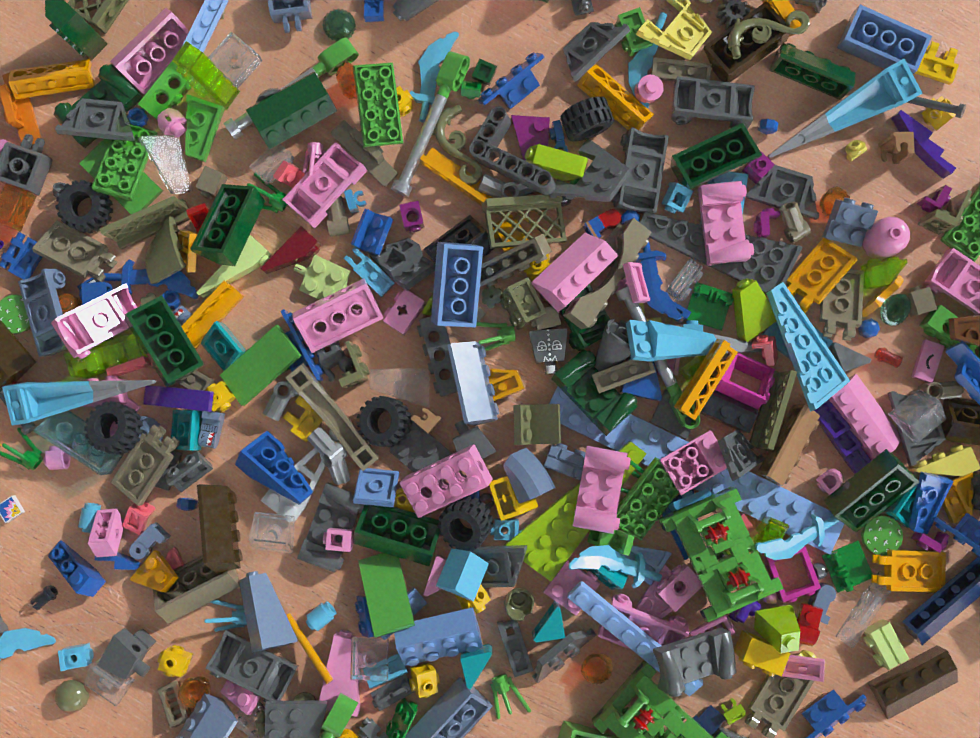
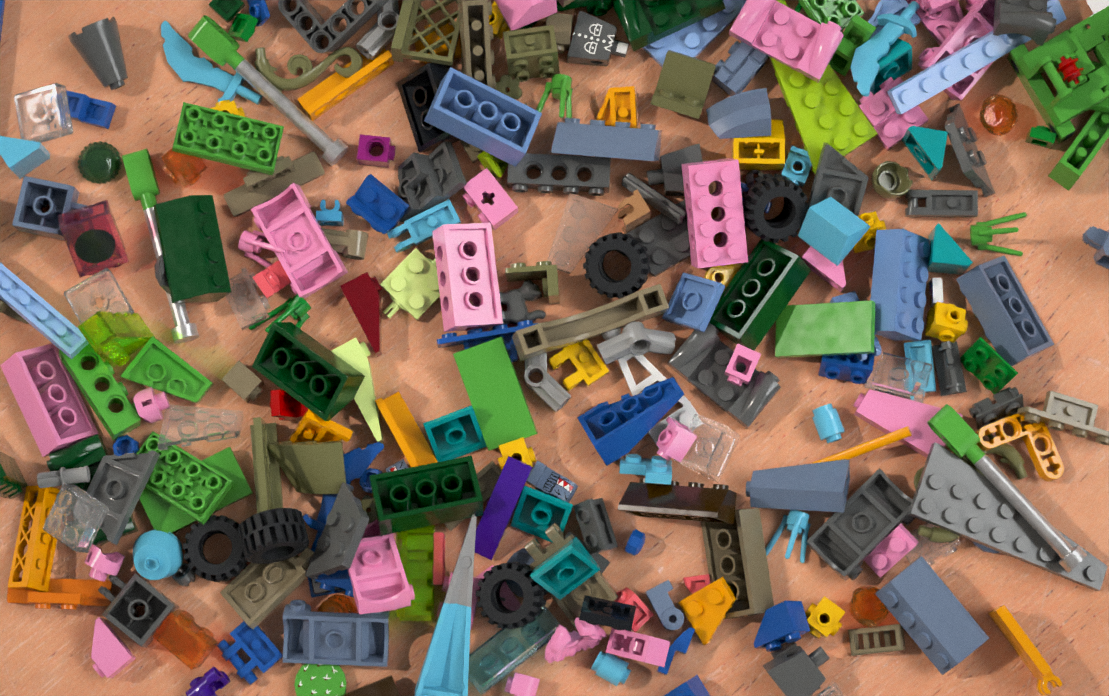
camera: 70 degrees left, 5 degrees down
none -> light grey axle [37,466,91,488]
none -> clear brick [43,483,108,553]
none -> clear pink brick [58,200,129,277]
none -> bright pink piece [85,544,125,582]
none -> medium azure cone [132,529,183,580]
none -> black tyre [238,508,309,564]
none -> dark grey wing [305,482,369,580]
none -> teal slope [530,537,601,600]
none -> bright pink piece [544,617,607,663]
none -> black bracket [579,595,636,631]
none -> medium azure plate [619,454,672,485]
none -> dark grey axle [622,173,687,224]
none -> bright pink brick [656,416,697,462]
none -> blue slope [754,601,810,652]
none -> white tile [929,278,943,307]
none -> green plate [1025,126,1056,149]

